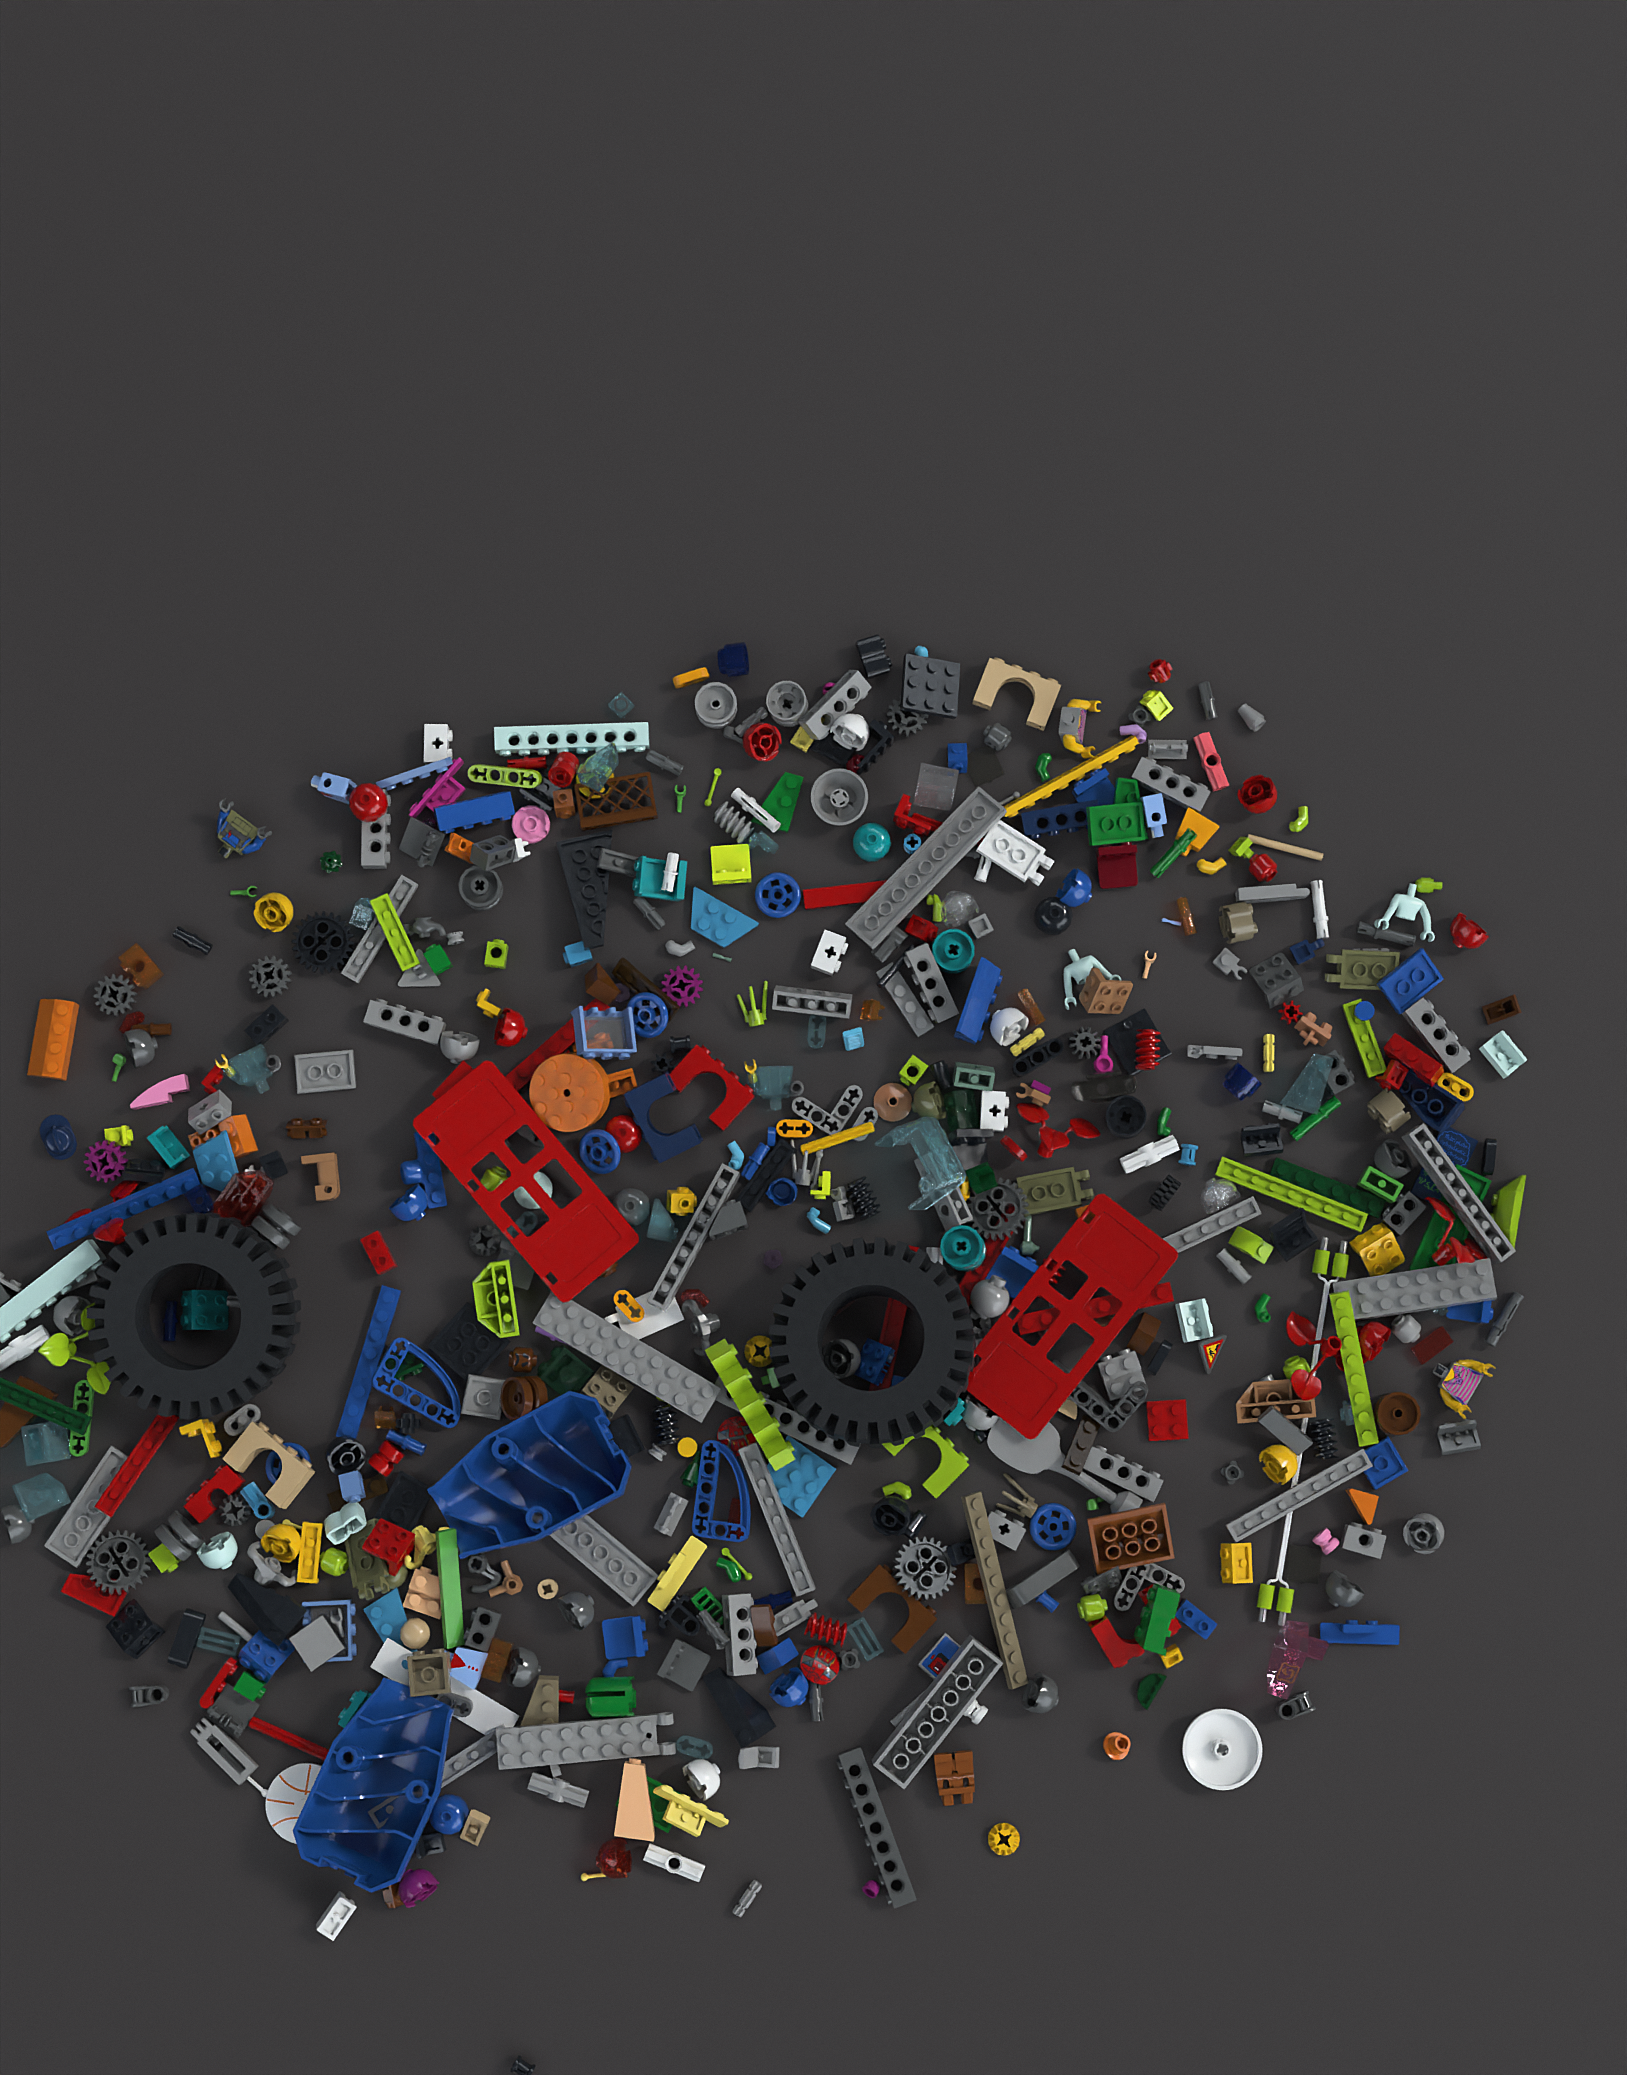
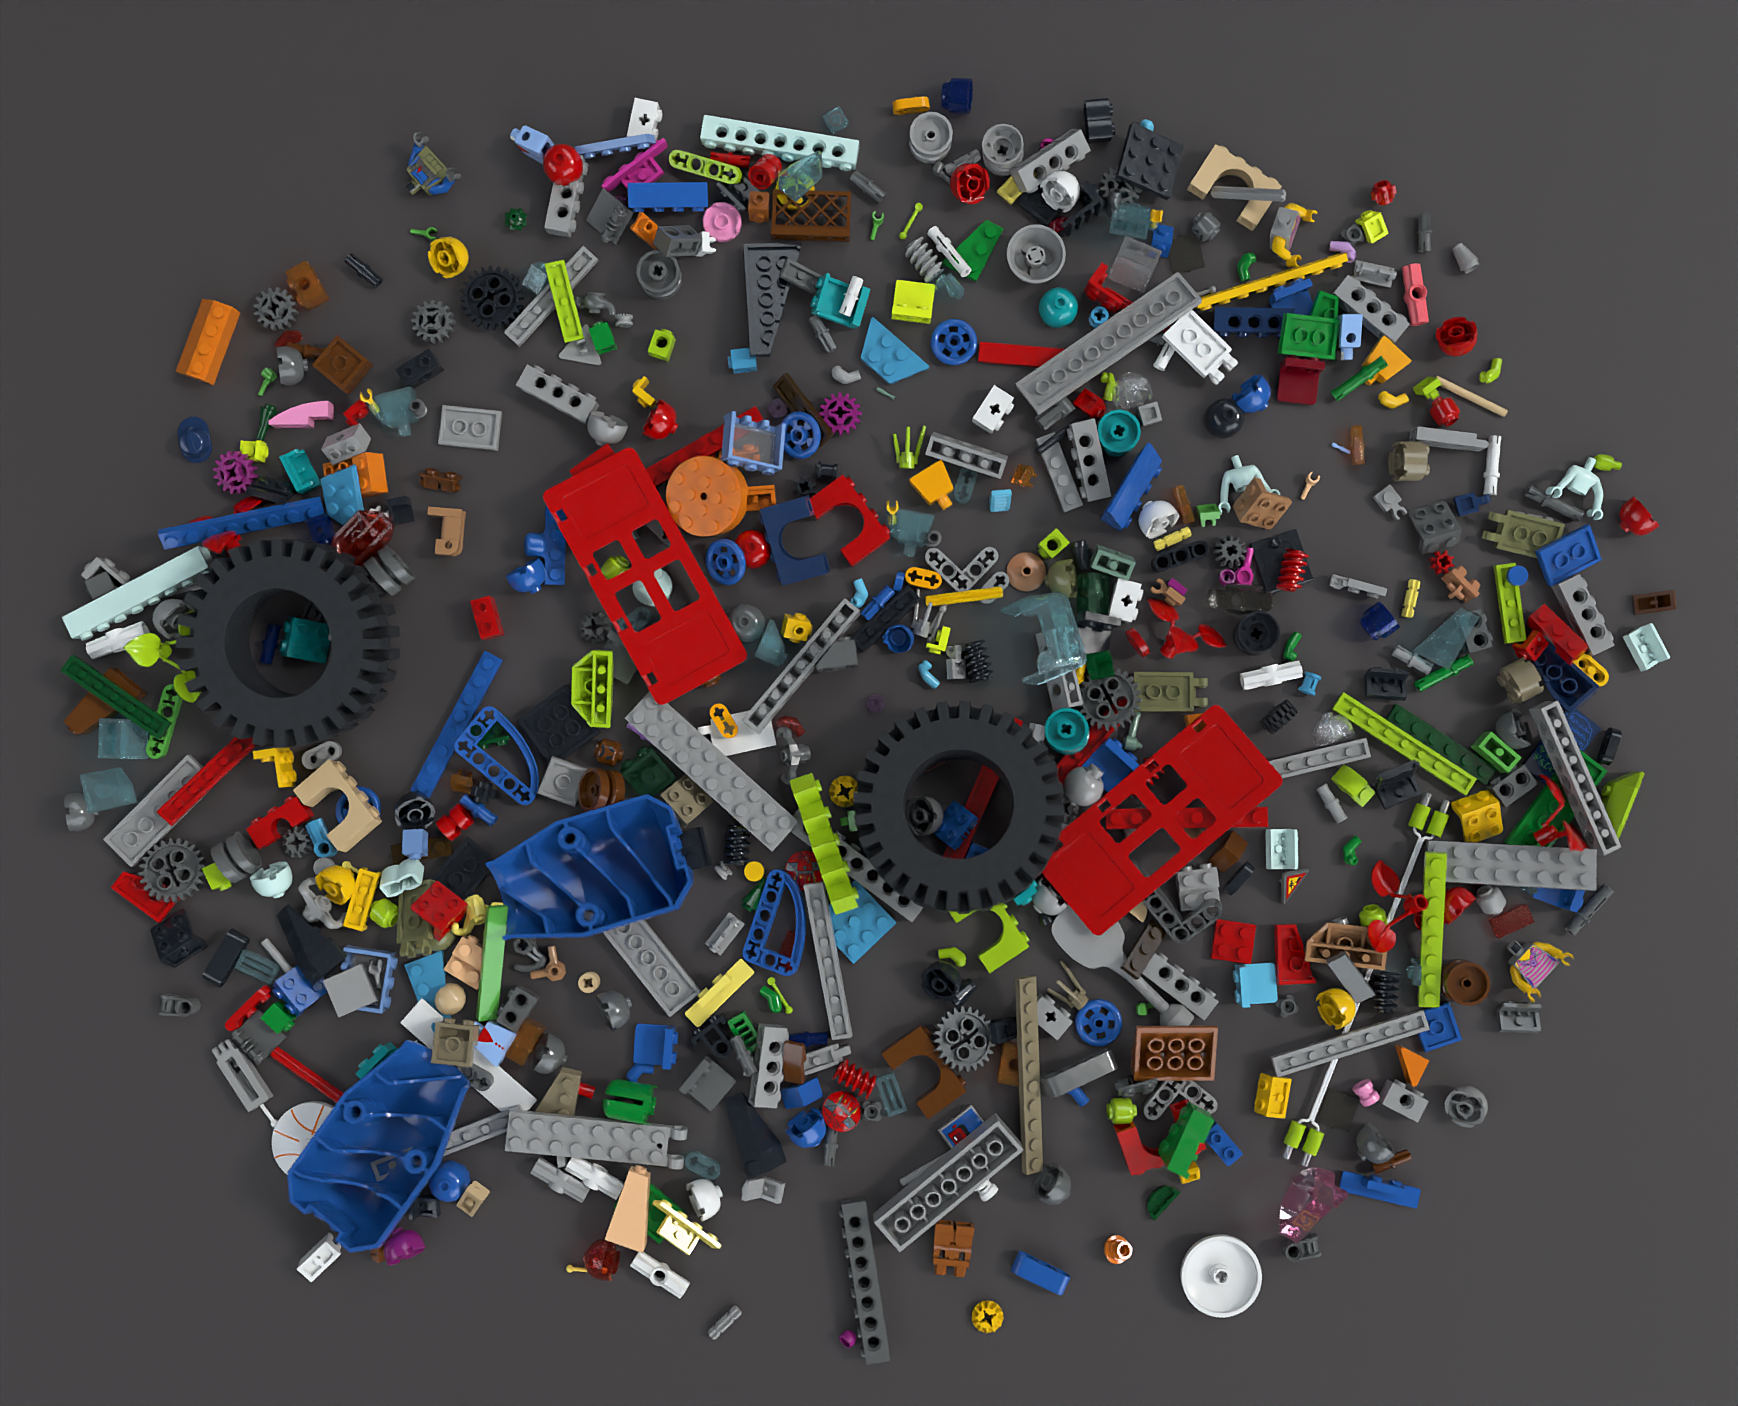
camera: 15 degrees right, 5 degrees up
reddish brown slope [585,963,621,1005] -> none
none -> dark green cone [256,403,280,441]
none -> reddish brown container [312,335,374,395]
none -> white piece [565,1157,625,1200]
none -> light orange torso [909,460,954,510]
none -> blue beam [1010,1251,1071,1295]
none -> clear light blue torso [1106,188,1163,240]
none -> bright green tile [1196,504,1220,527]
none -> light grey axle [1211,186,1286,202]
none -> magenta hinge [1219,569,1236,586]
none -> medium azure bracket [1233,962,1278,1008]
none -> red wing [1274,924,1316,985]
none -> reddish brown axle [1371,1149,1412,1175]

